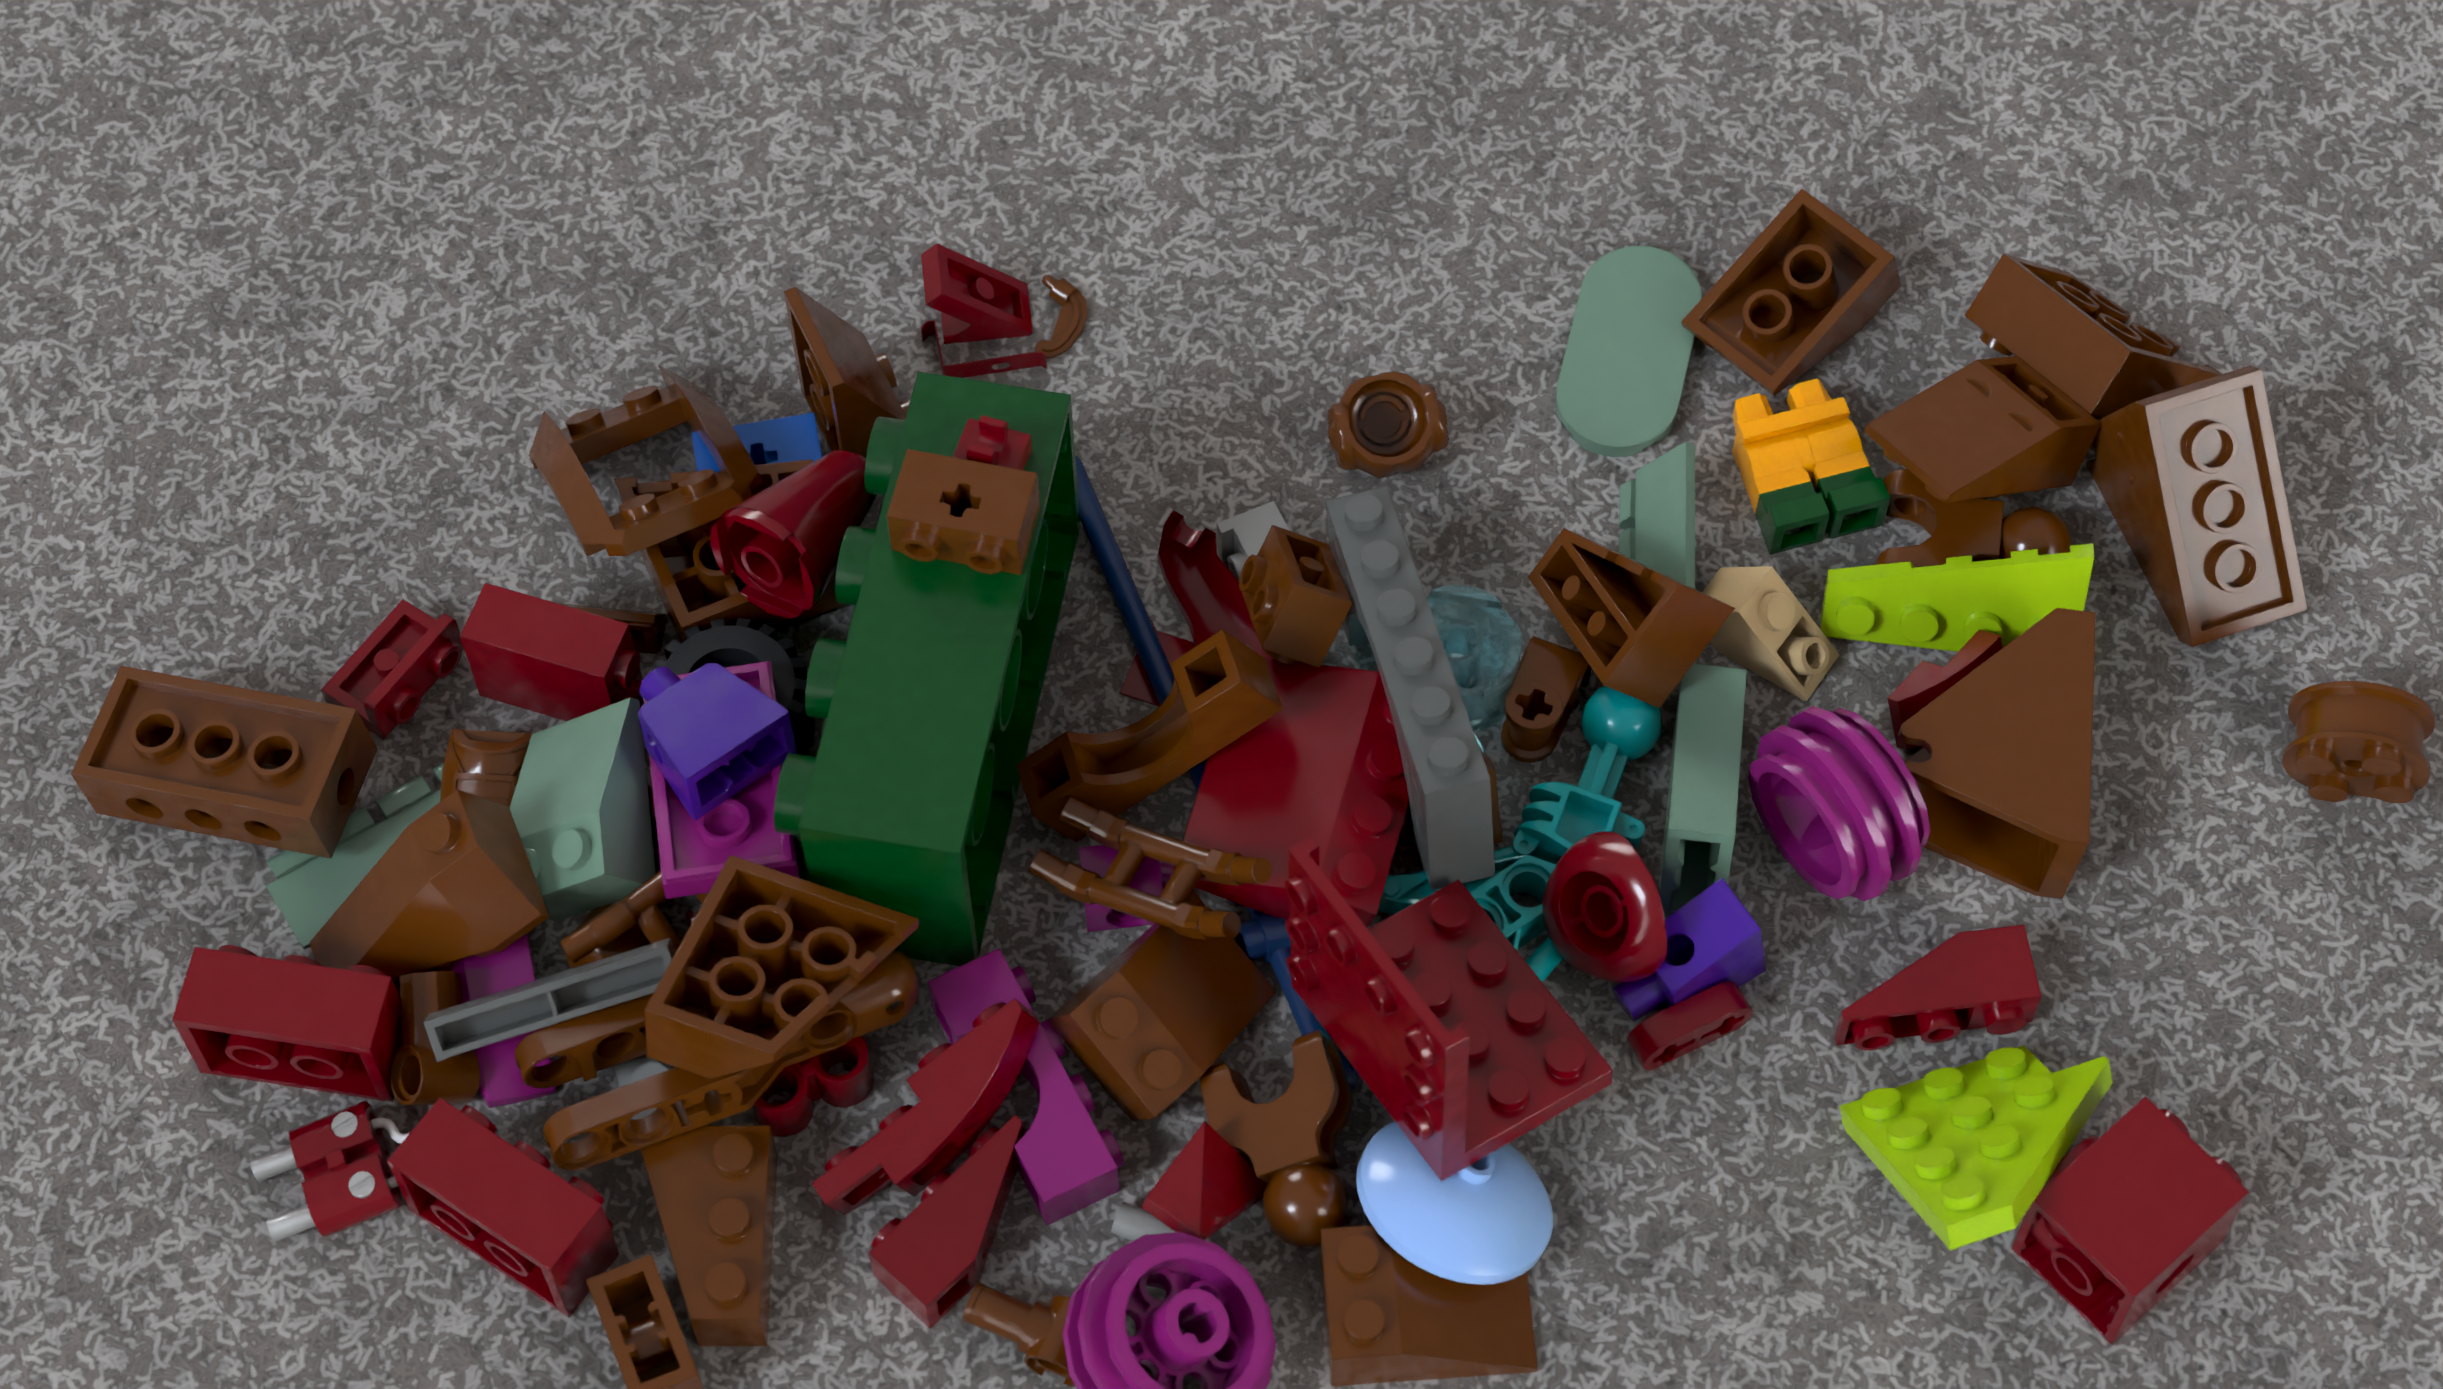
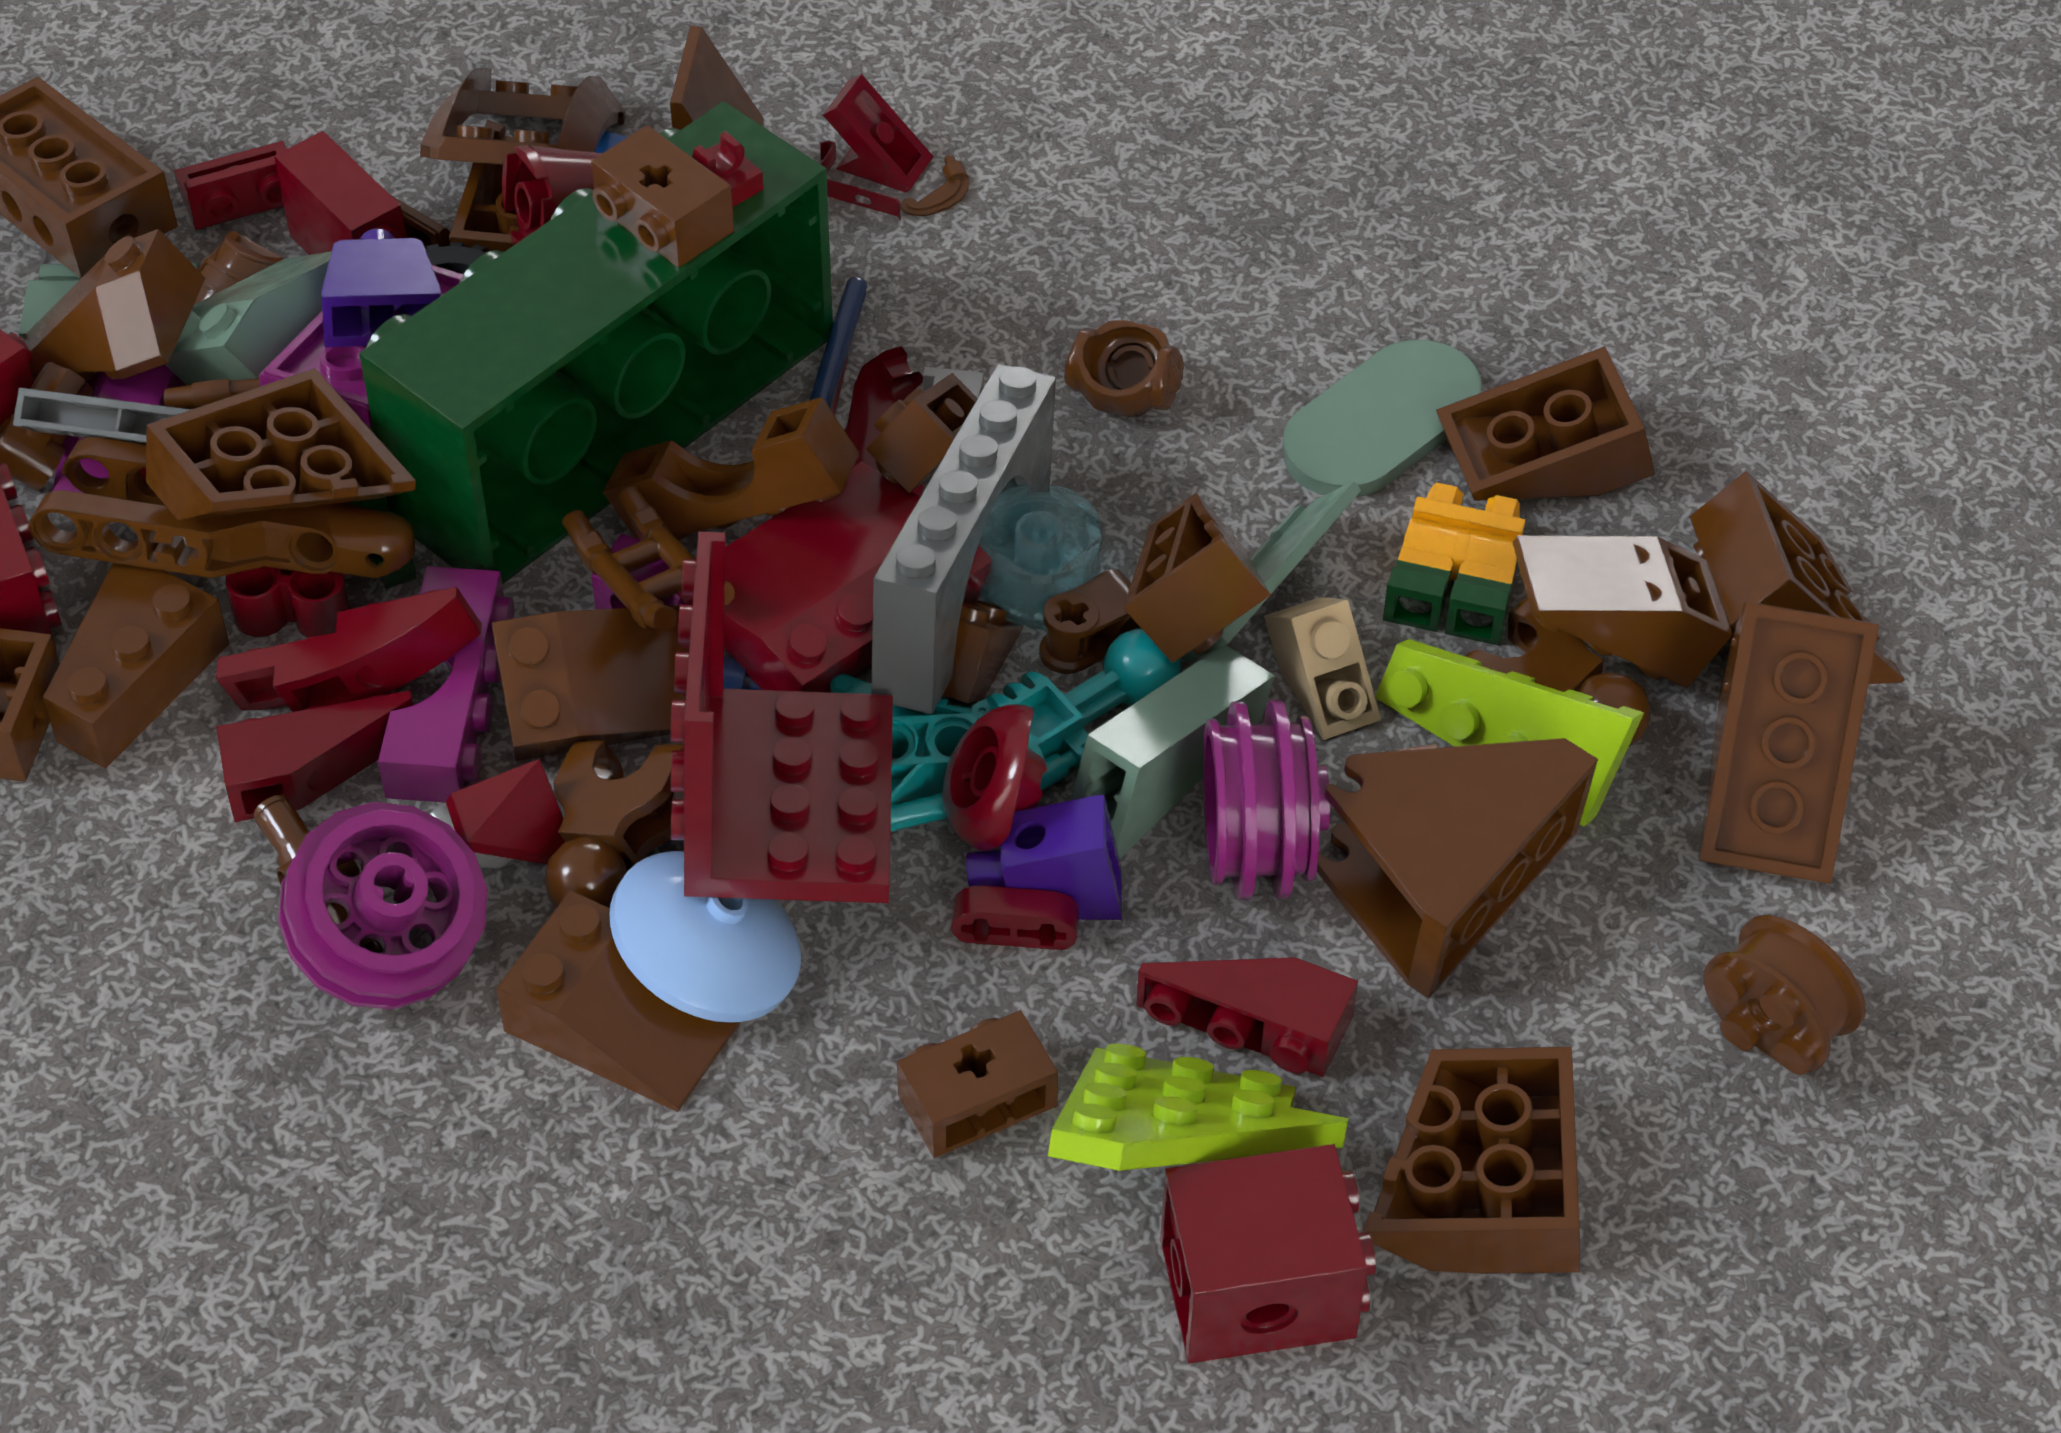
camera: 30 degrees right, 10 degrees down
none -> reddish brown brick [897,1010,1058,1158]
none -> reddish brown wedge [1362,1046,1580,1274]

